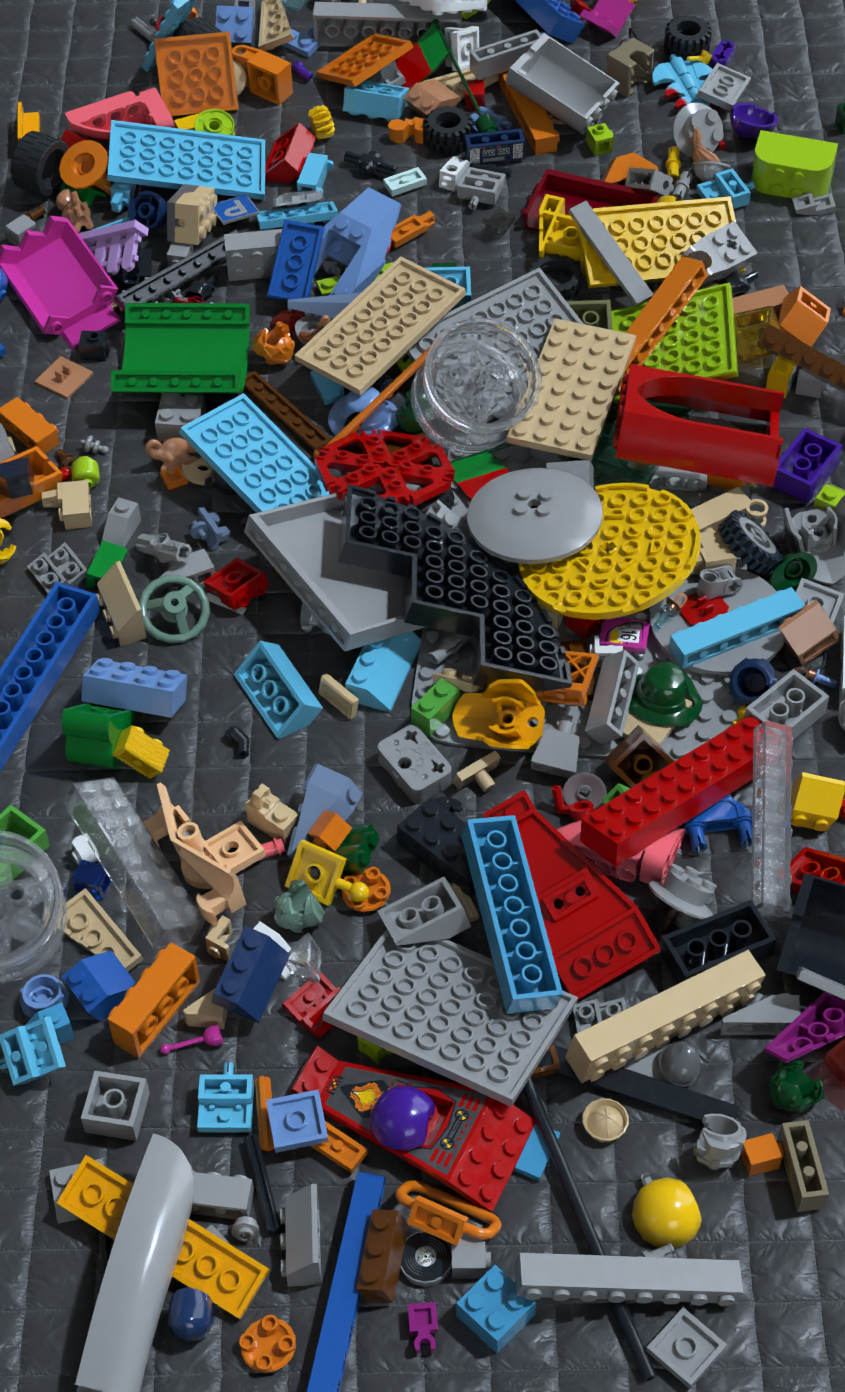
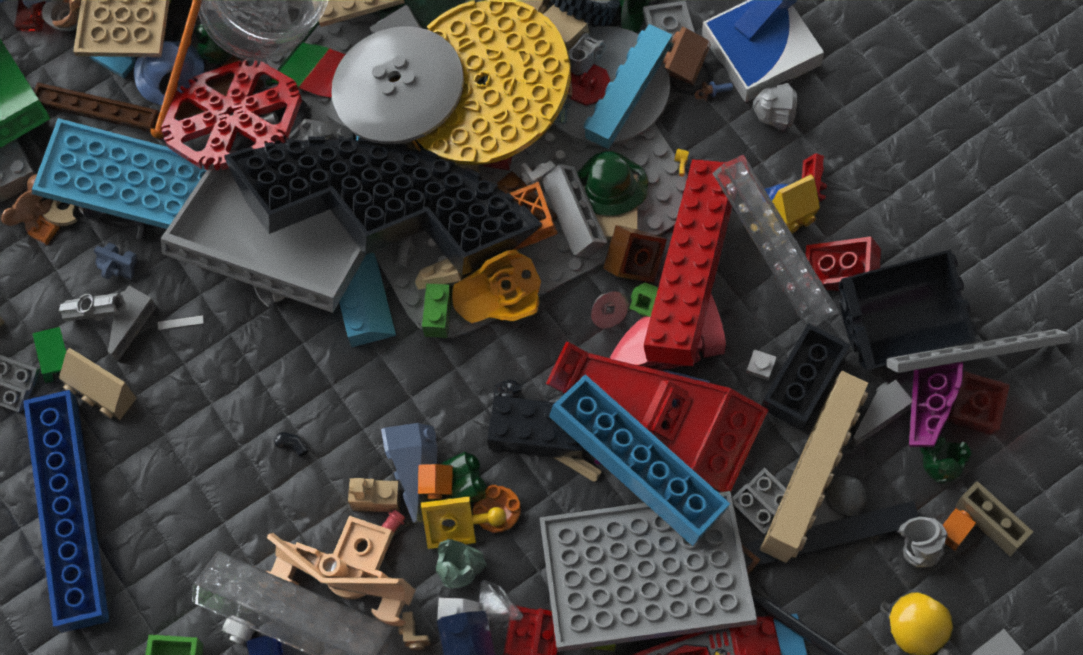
camera: 30 degrees left, 15 degrees up
green brick [62,703,136,769] -> none
medium blue brick [81,658,187,718] -> none
light grey slope [101,497,141,547] -> none
yellow brick [113,725,170,779] -> none
sand green piece [138,575,210,643] -> none
red plate [203,557,269,611] -> none
medium azure slope [234,641,323,739] -> none
orange helmet [251,321,295,365] -> none
tan tile [319,673,359,719] -> none
light grey axle [378,725,452,804] -> none
light grey slope [378,877,471,946] -> none
tan tile [453,750,501,793] -> none
light grey torso [531,720,579,779] -> none
red plate [551,785,595,821] -> none
tan hat [582,1099,629,1143] -> none
slope [599,617,650,655] -> none
light grey piece [649,864,717,933] -> none
blue connector [683,794,756,853] -> none
dark blue helmet [728,658,777,706] -> none
light grey brick [744,669,829,747] -> none

